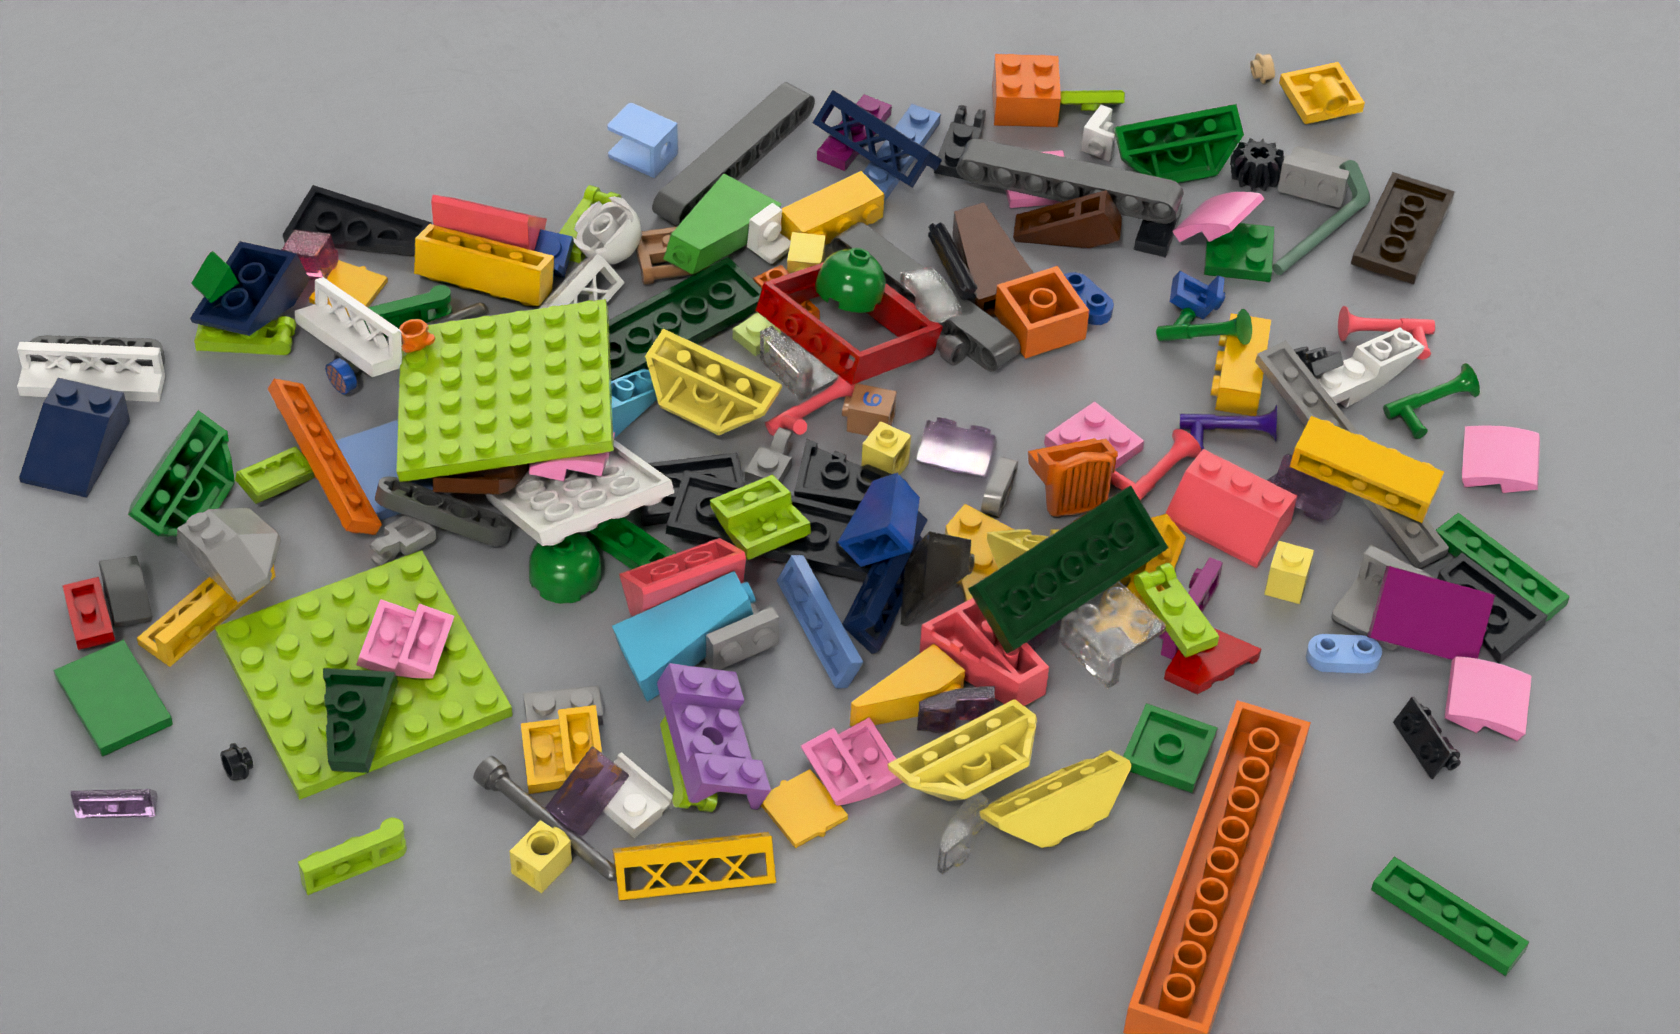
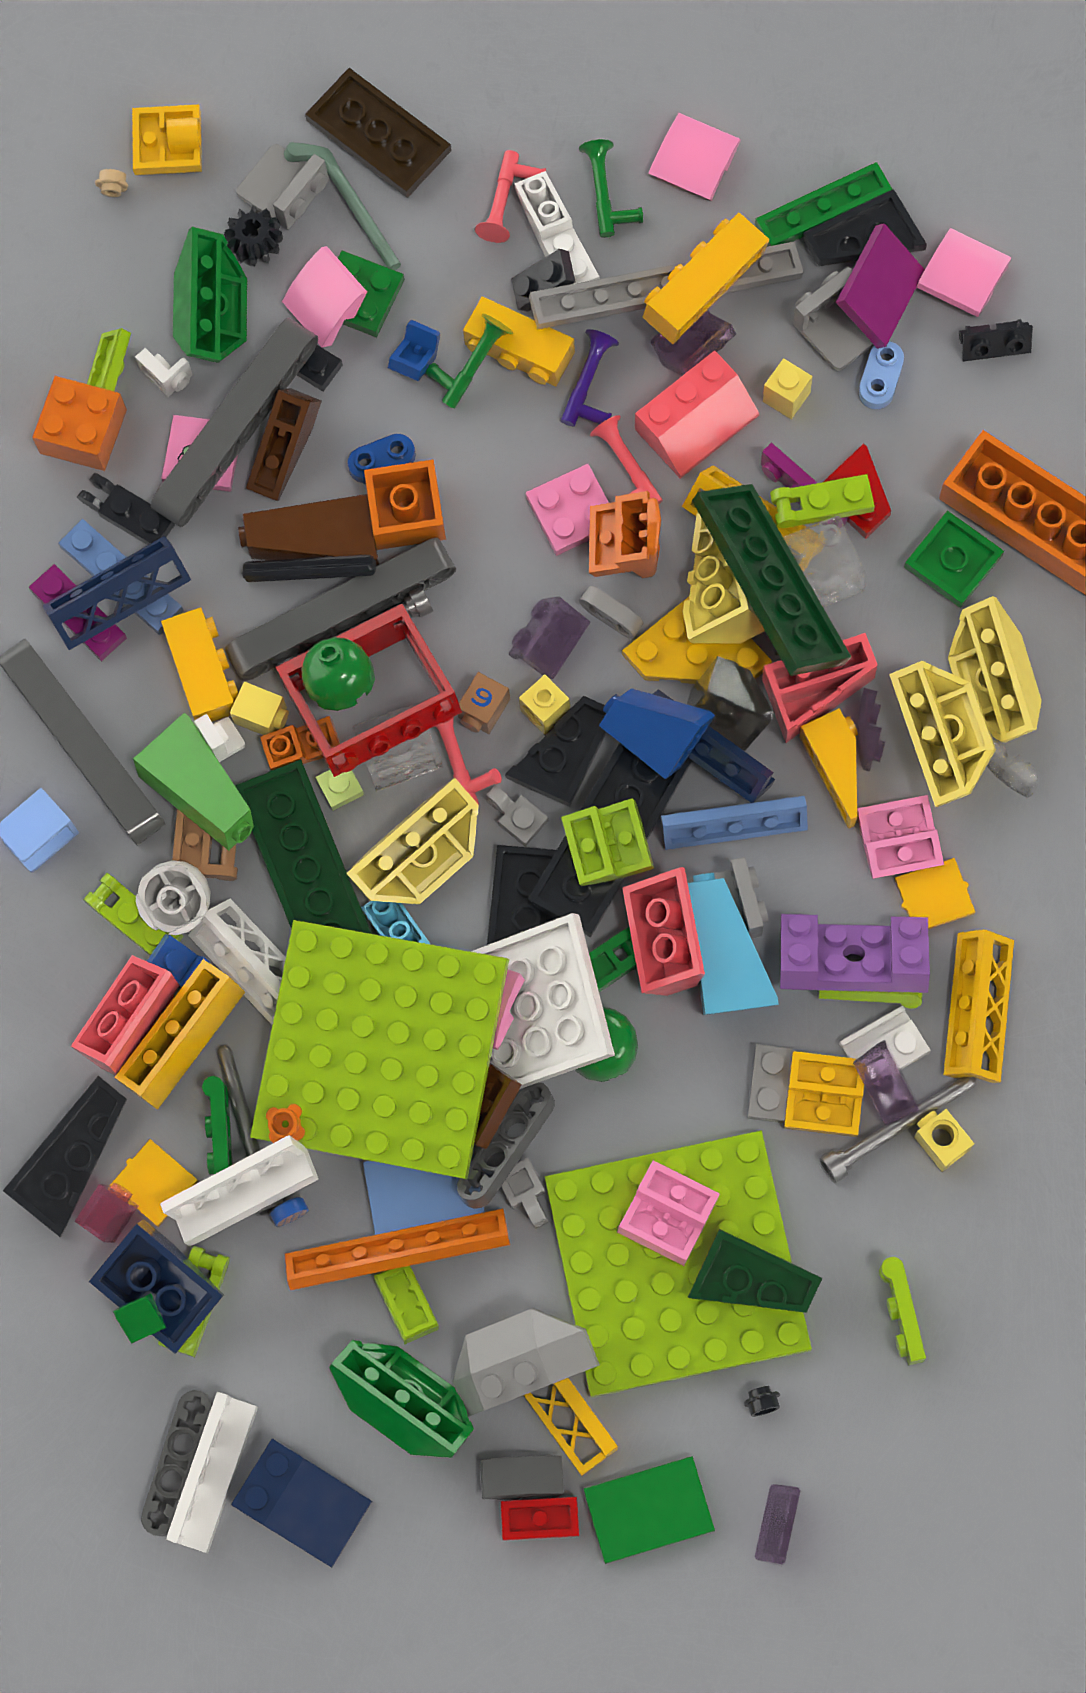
camera: 65 degrees left, 25 degrees up
clear slope [900,266,962,322] -> none

